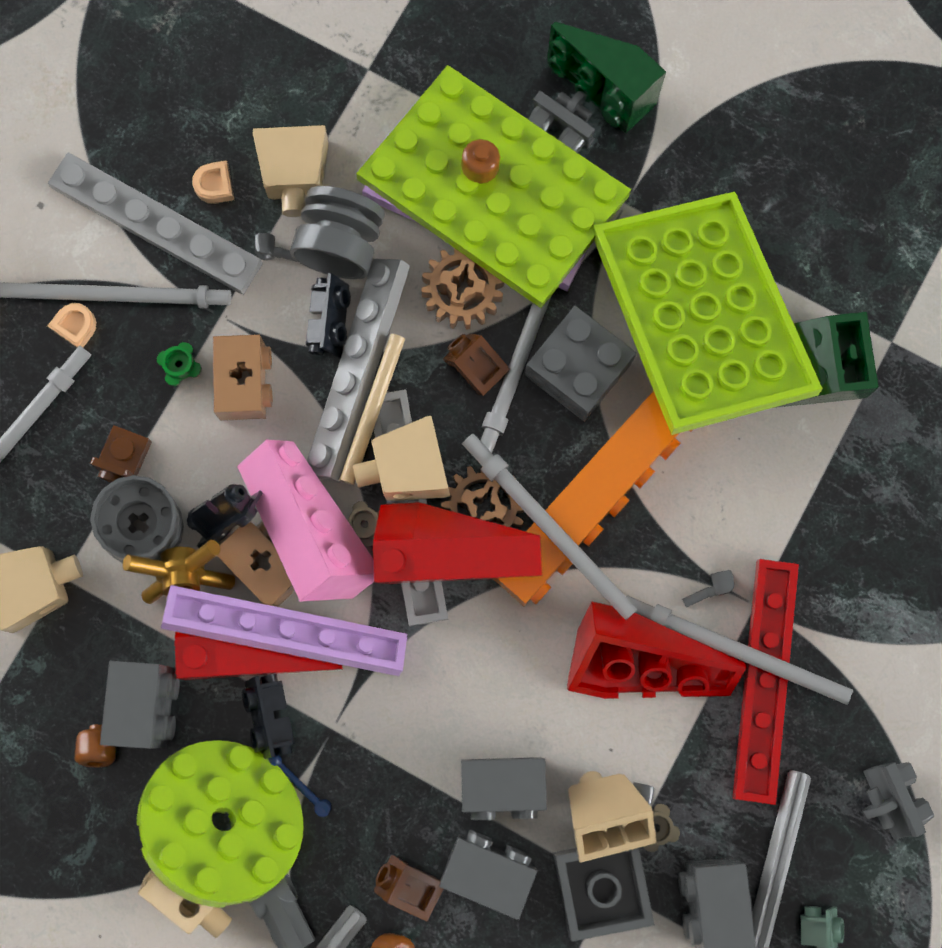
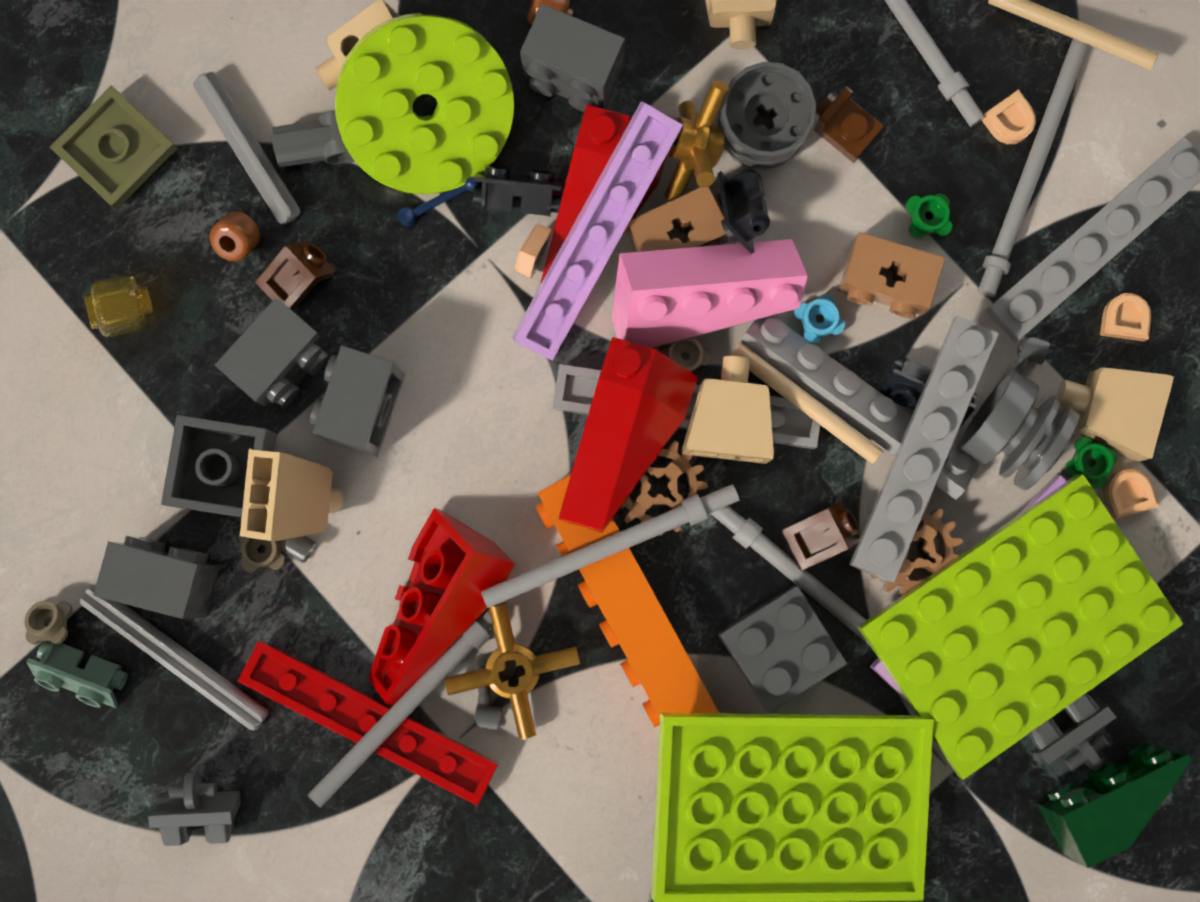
camera: 115 degrees right, 5 degrees up
dark orange piece [461,139,500,184] -> none
none -> pearl gold bar [444,603,580,739]
none -> light nougat tile [515,224,552,278]
none -> medium azure plate [794,294,845,344]
none -> light grey plate [849,315,999,583]
none -> green plate [1065,437,1117,488]
none -> light nougat tile [1104,469,1159,519]

